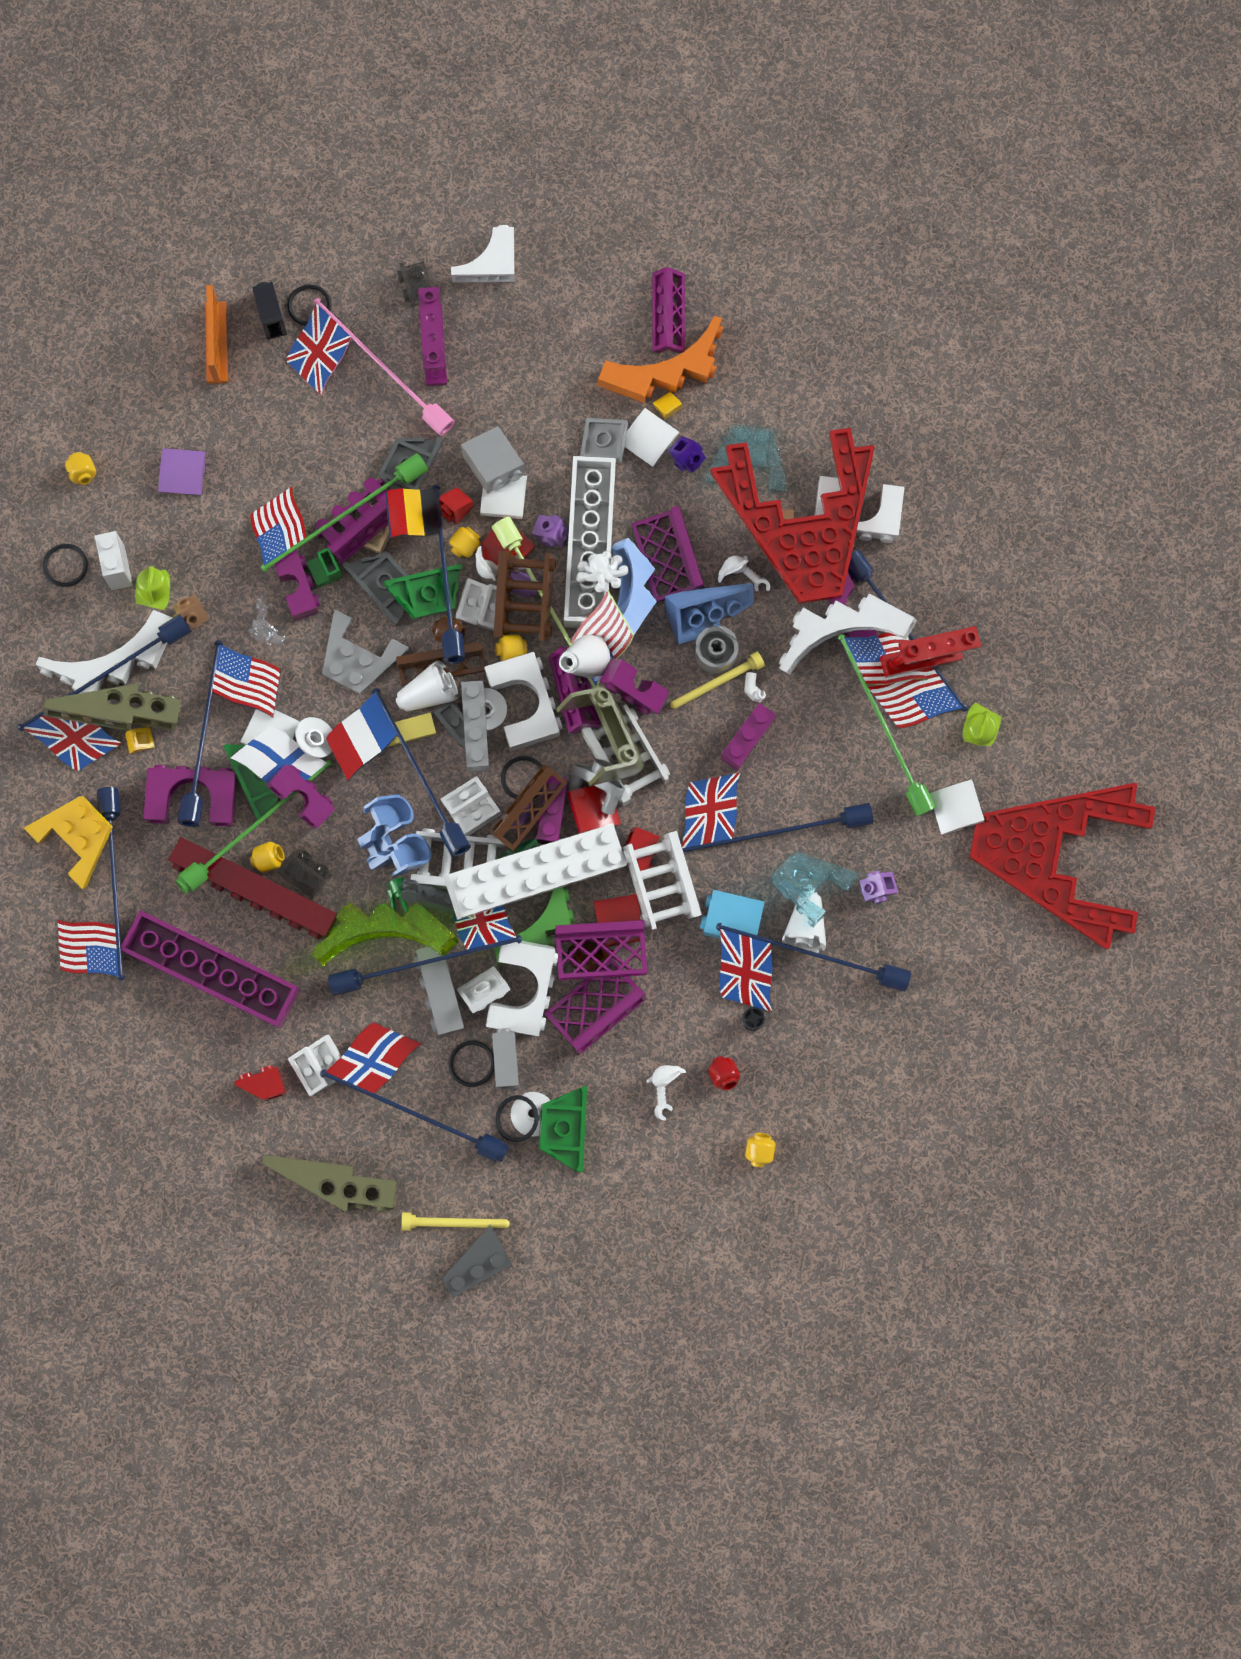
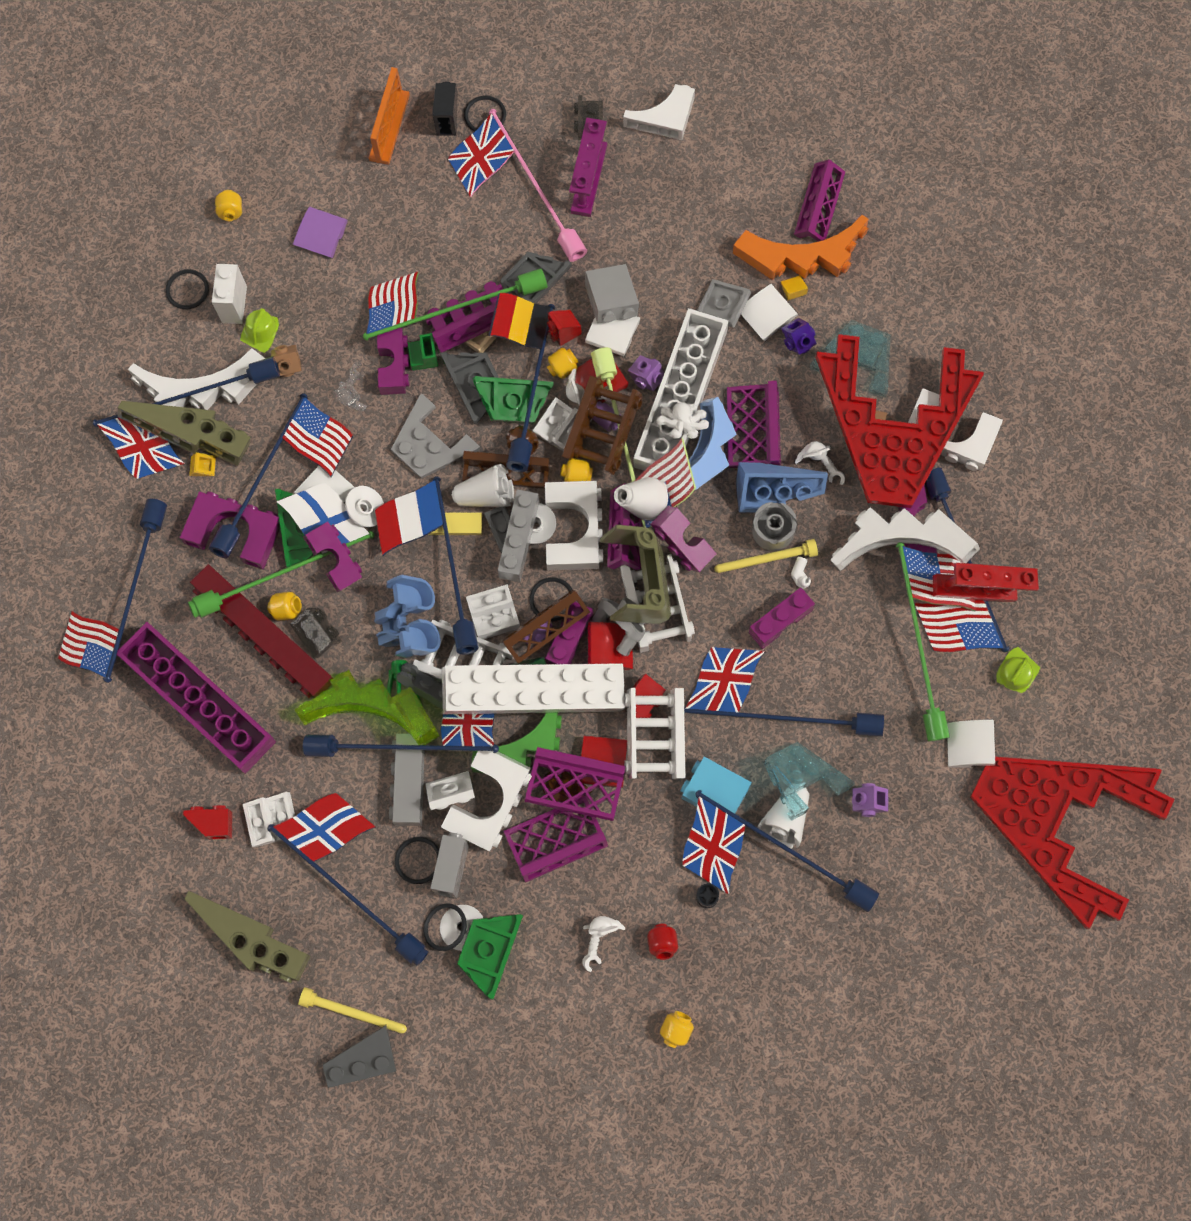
camera: 25 degrees right, 5 degrees down
yellow wing [24,796,113,889] -> none

